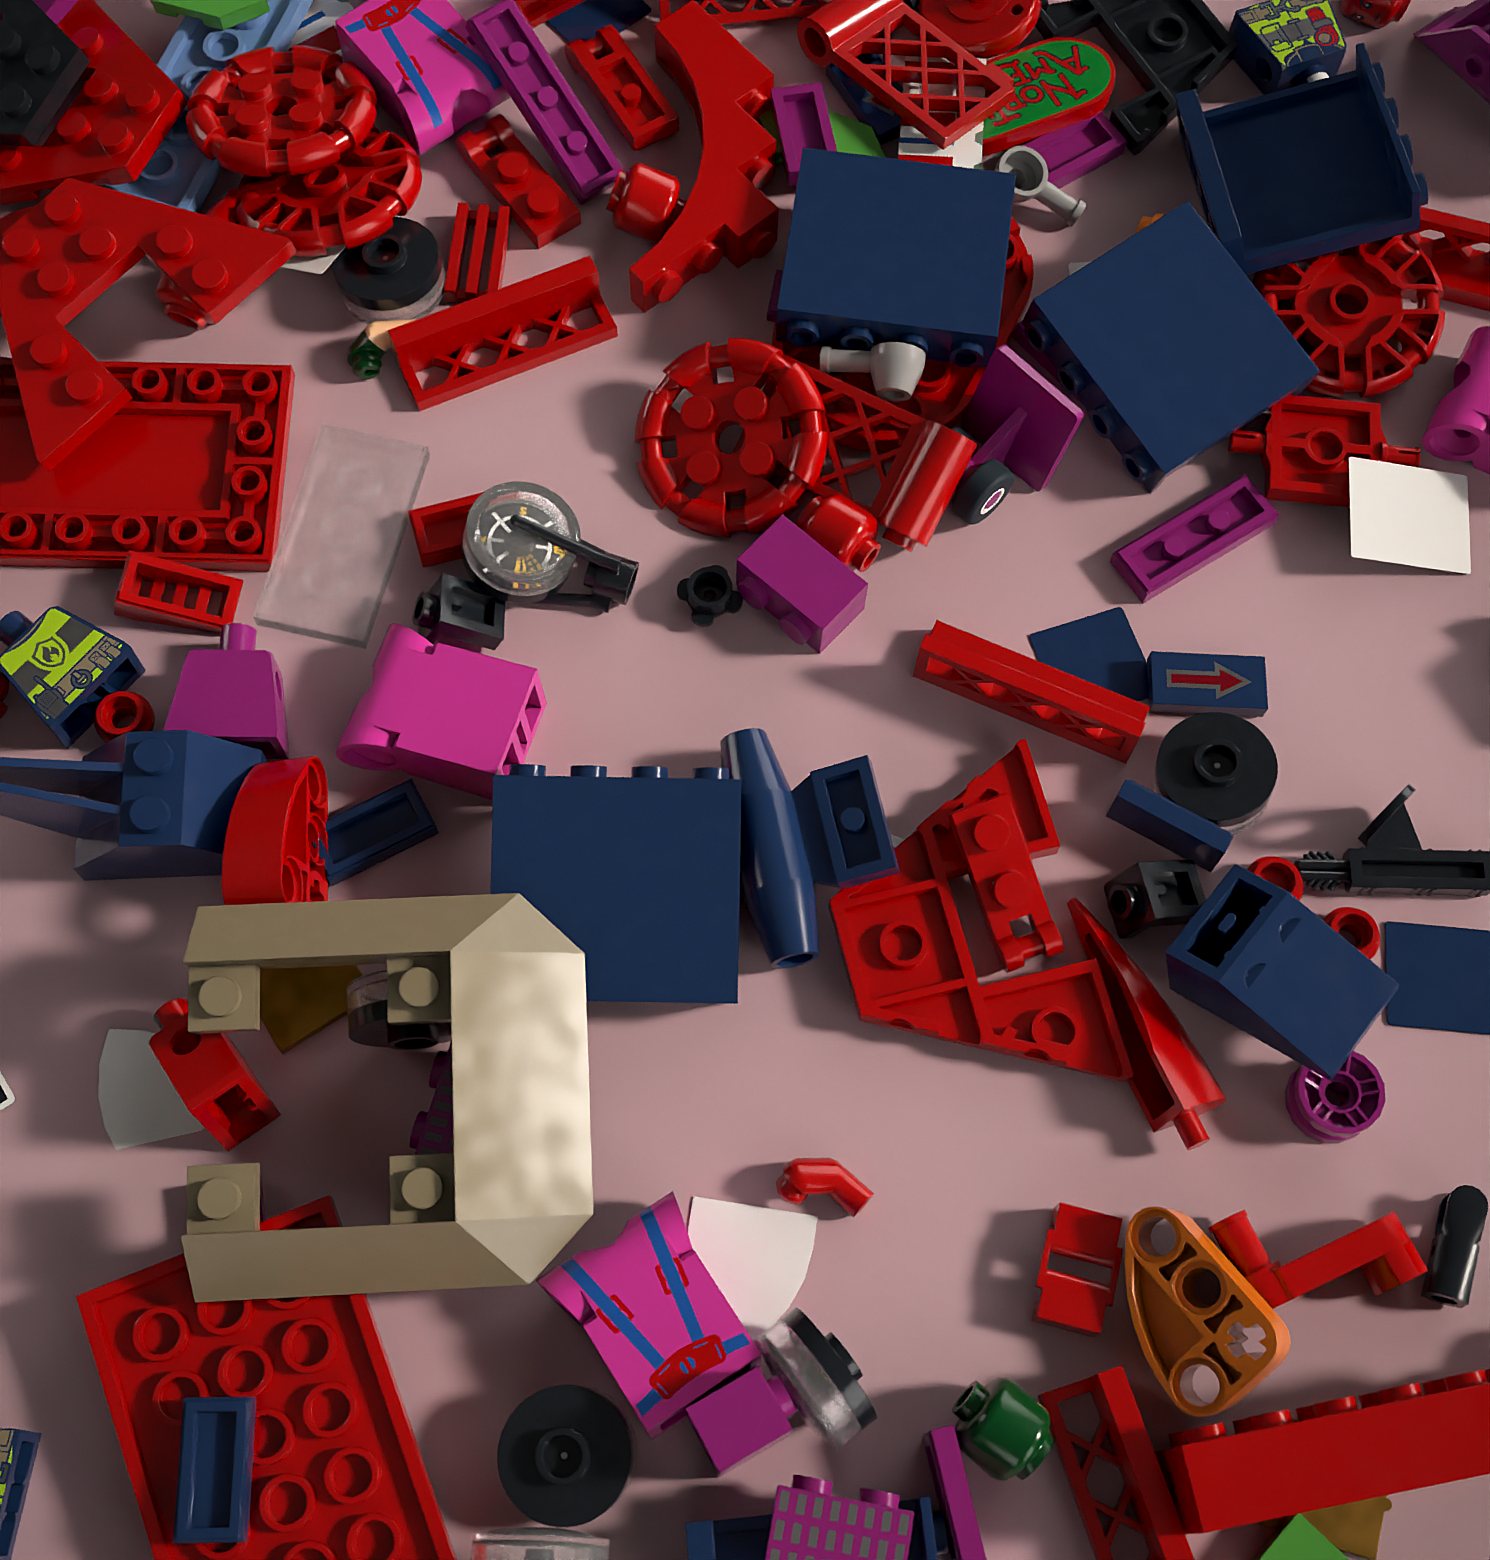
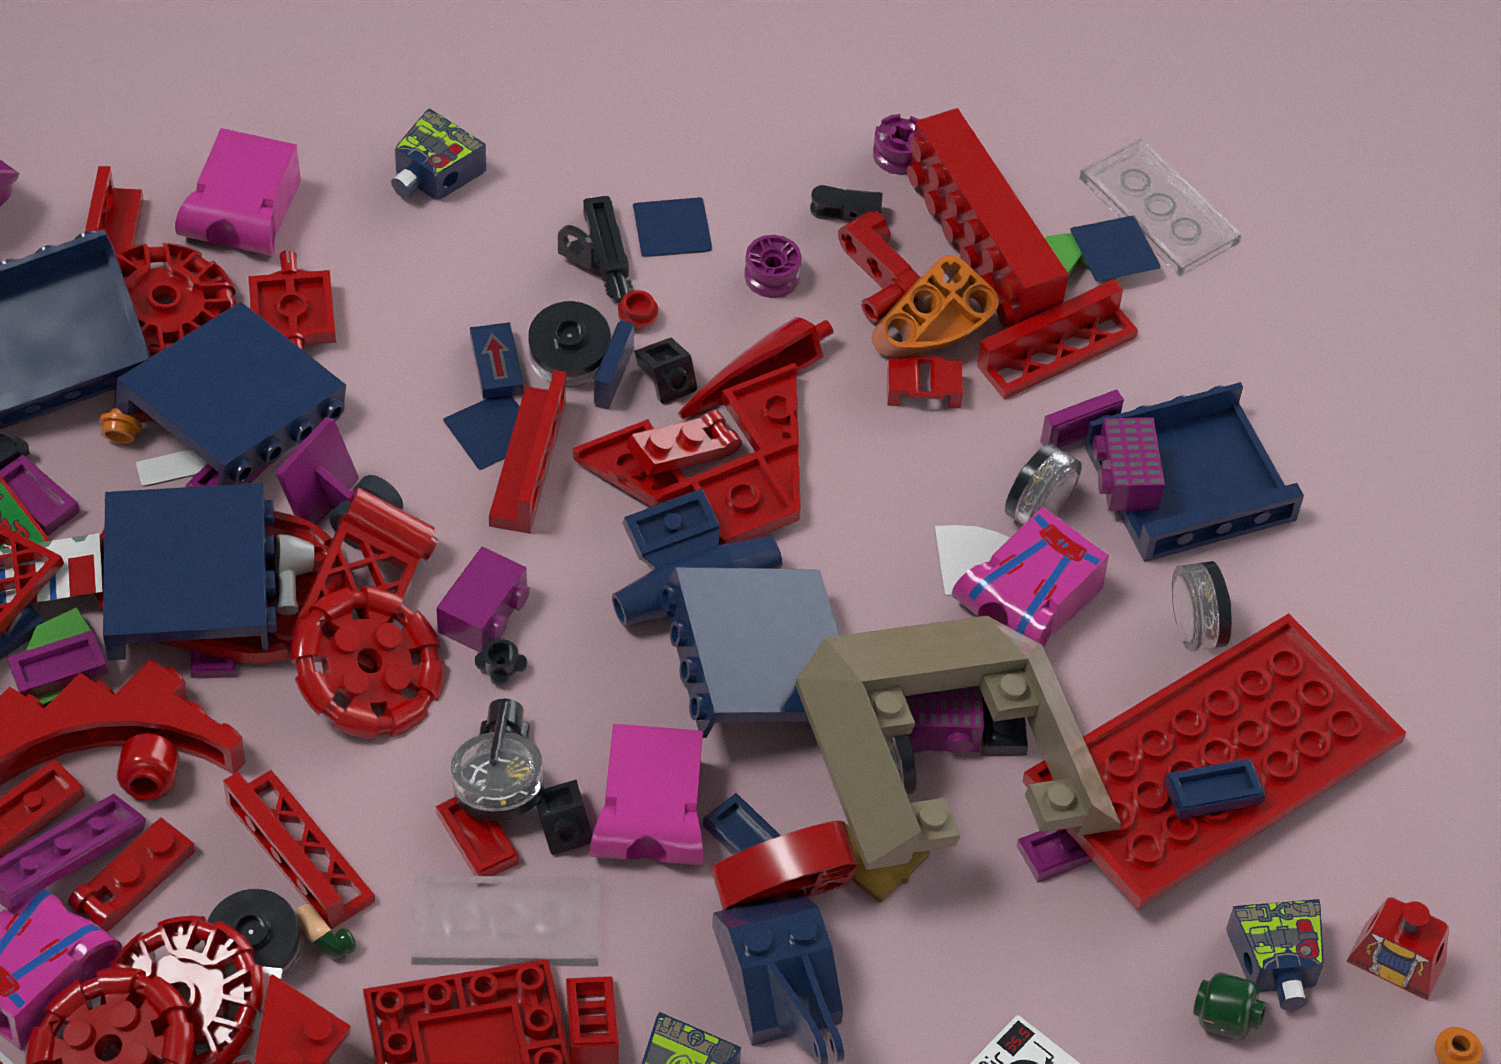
camera: 105 degrees left, 15 degrees down
red plate [94,691,155,743] -> none
white sticker [98,1029,205,1150] -> none
red torso [148,998,281,1152] -> none
magenta torso [164,623,289,759] -> none
red tile [444,202,512,303] -> none
black piece [497,1384,638,1528] -> none
magenta brick [686,1367,796,1477] -> none
red arm [776,1157,874,1218] -> none
red head [796,494,881,573] -> none
dark green head [952,1377,1054,1481] -> none
light grey bar [994,146,1086,227] -> none
magenta tile [1110,474,1280,603] -> none
dark blue slope [1165,864,1399,1081] -> none
red plate [1323,907,1380,959] -> none
white sticker [1349,457,1471,574] -> none

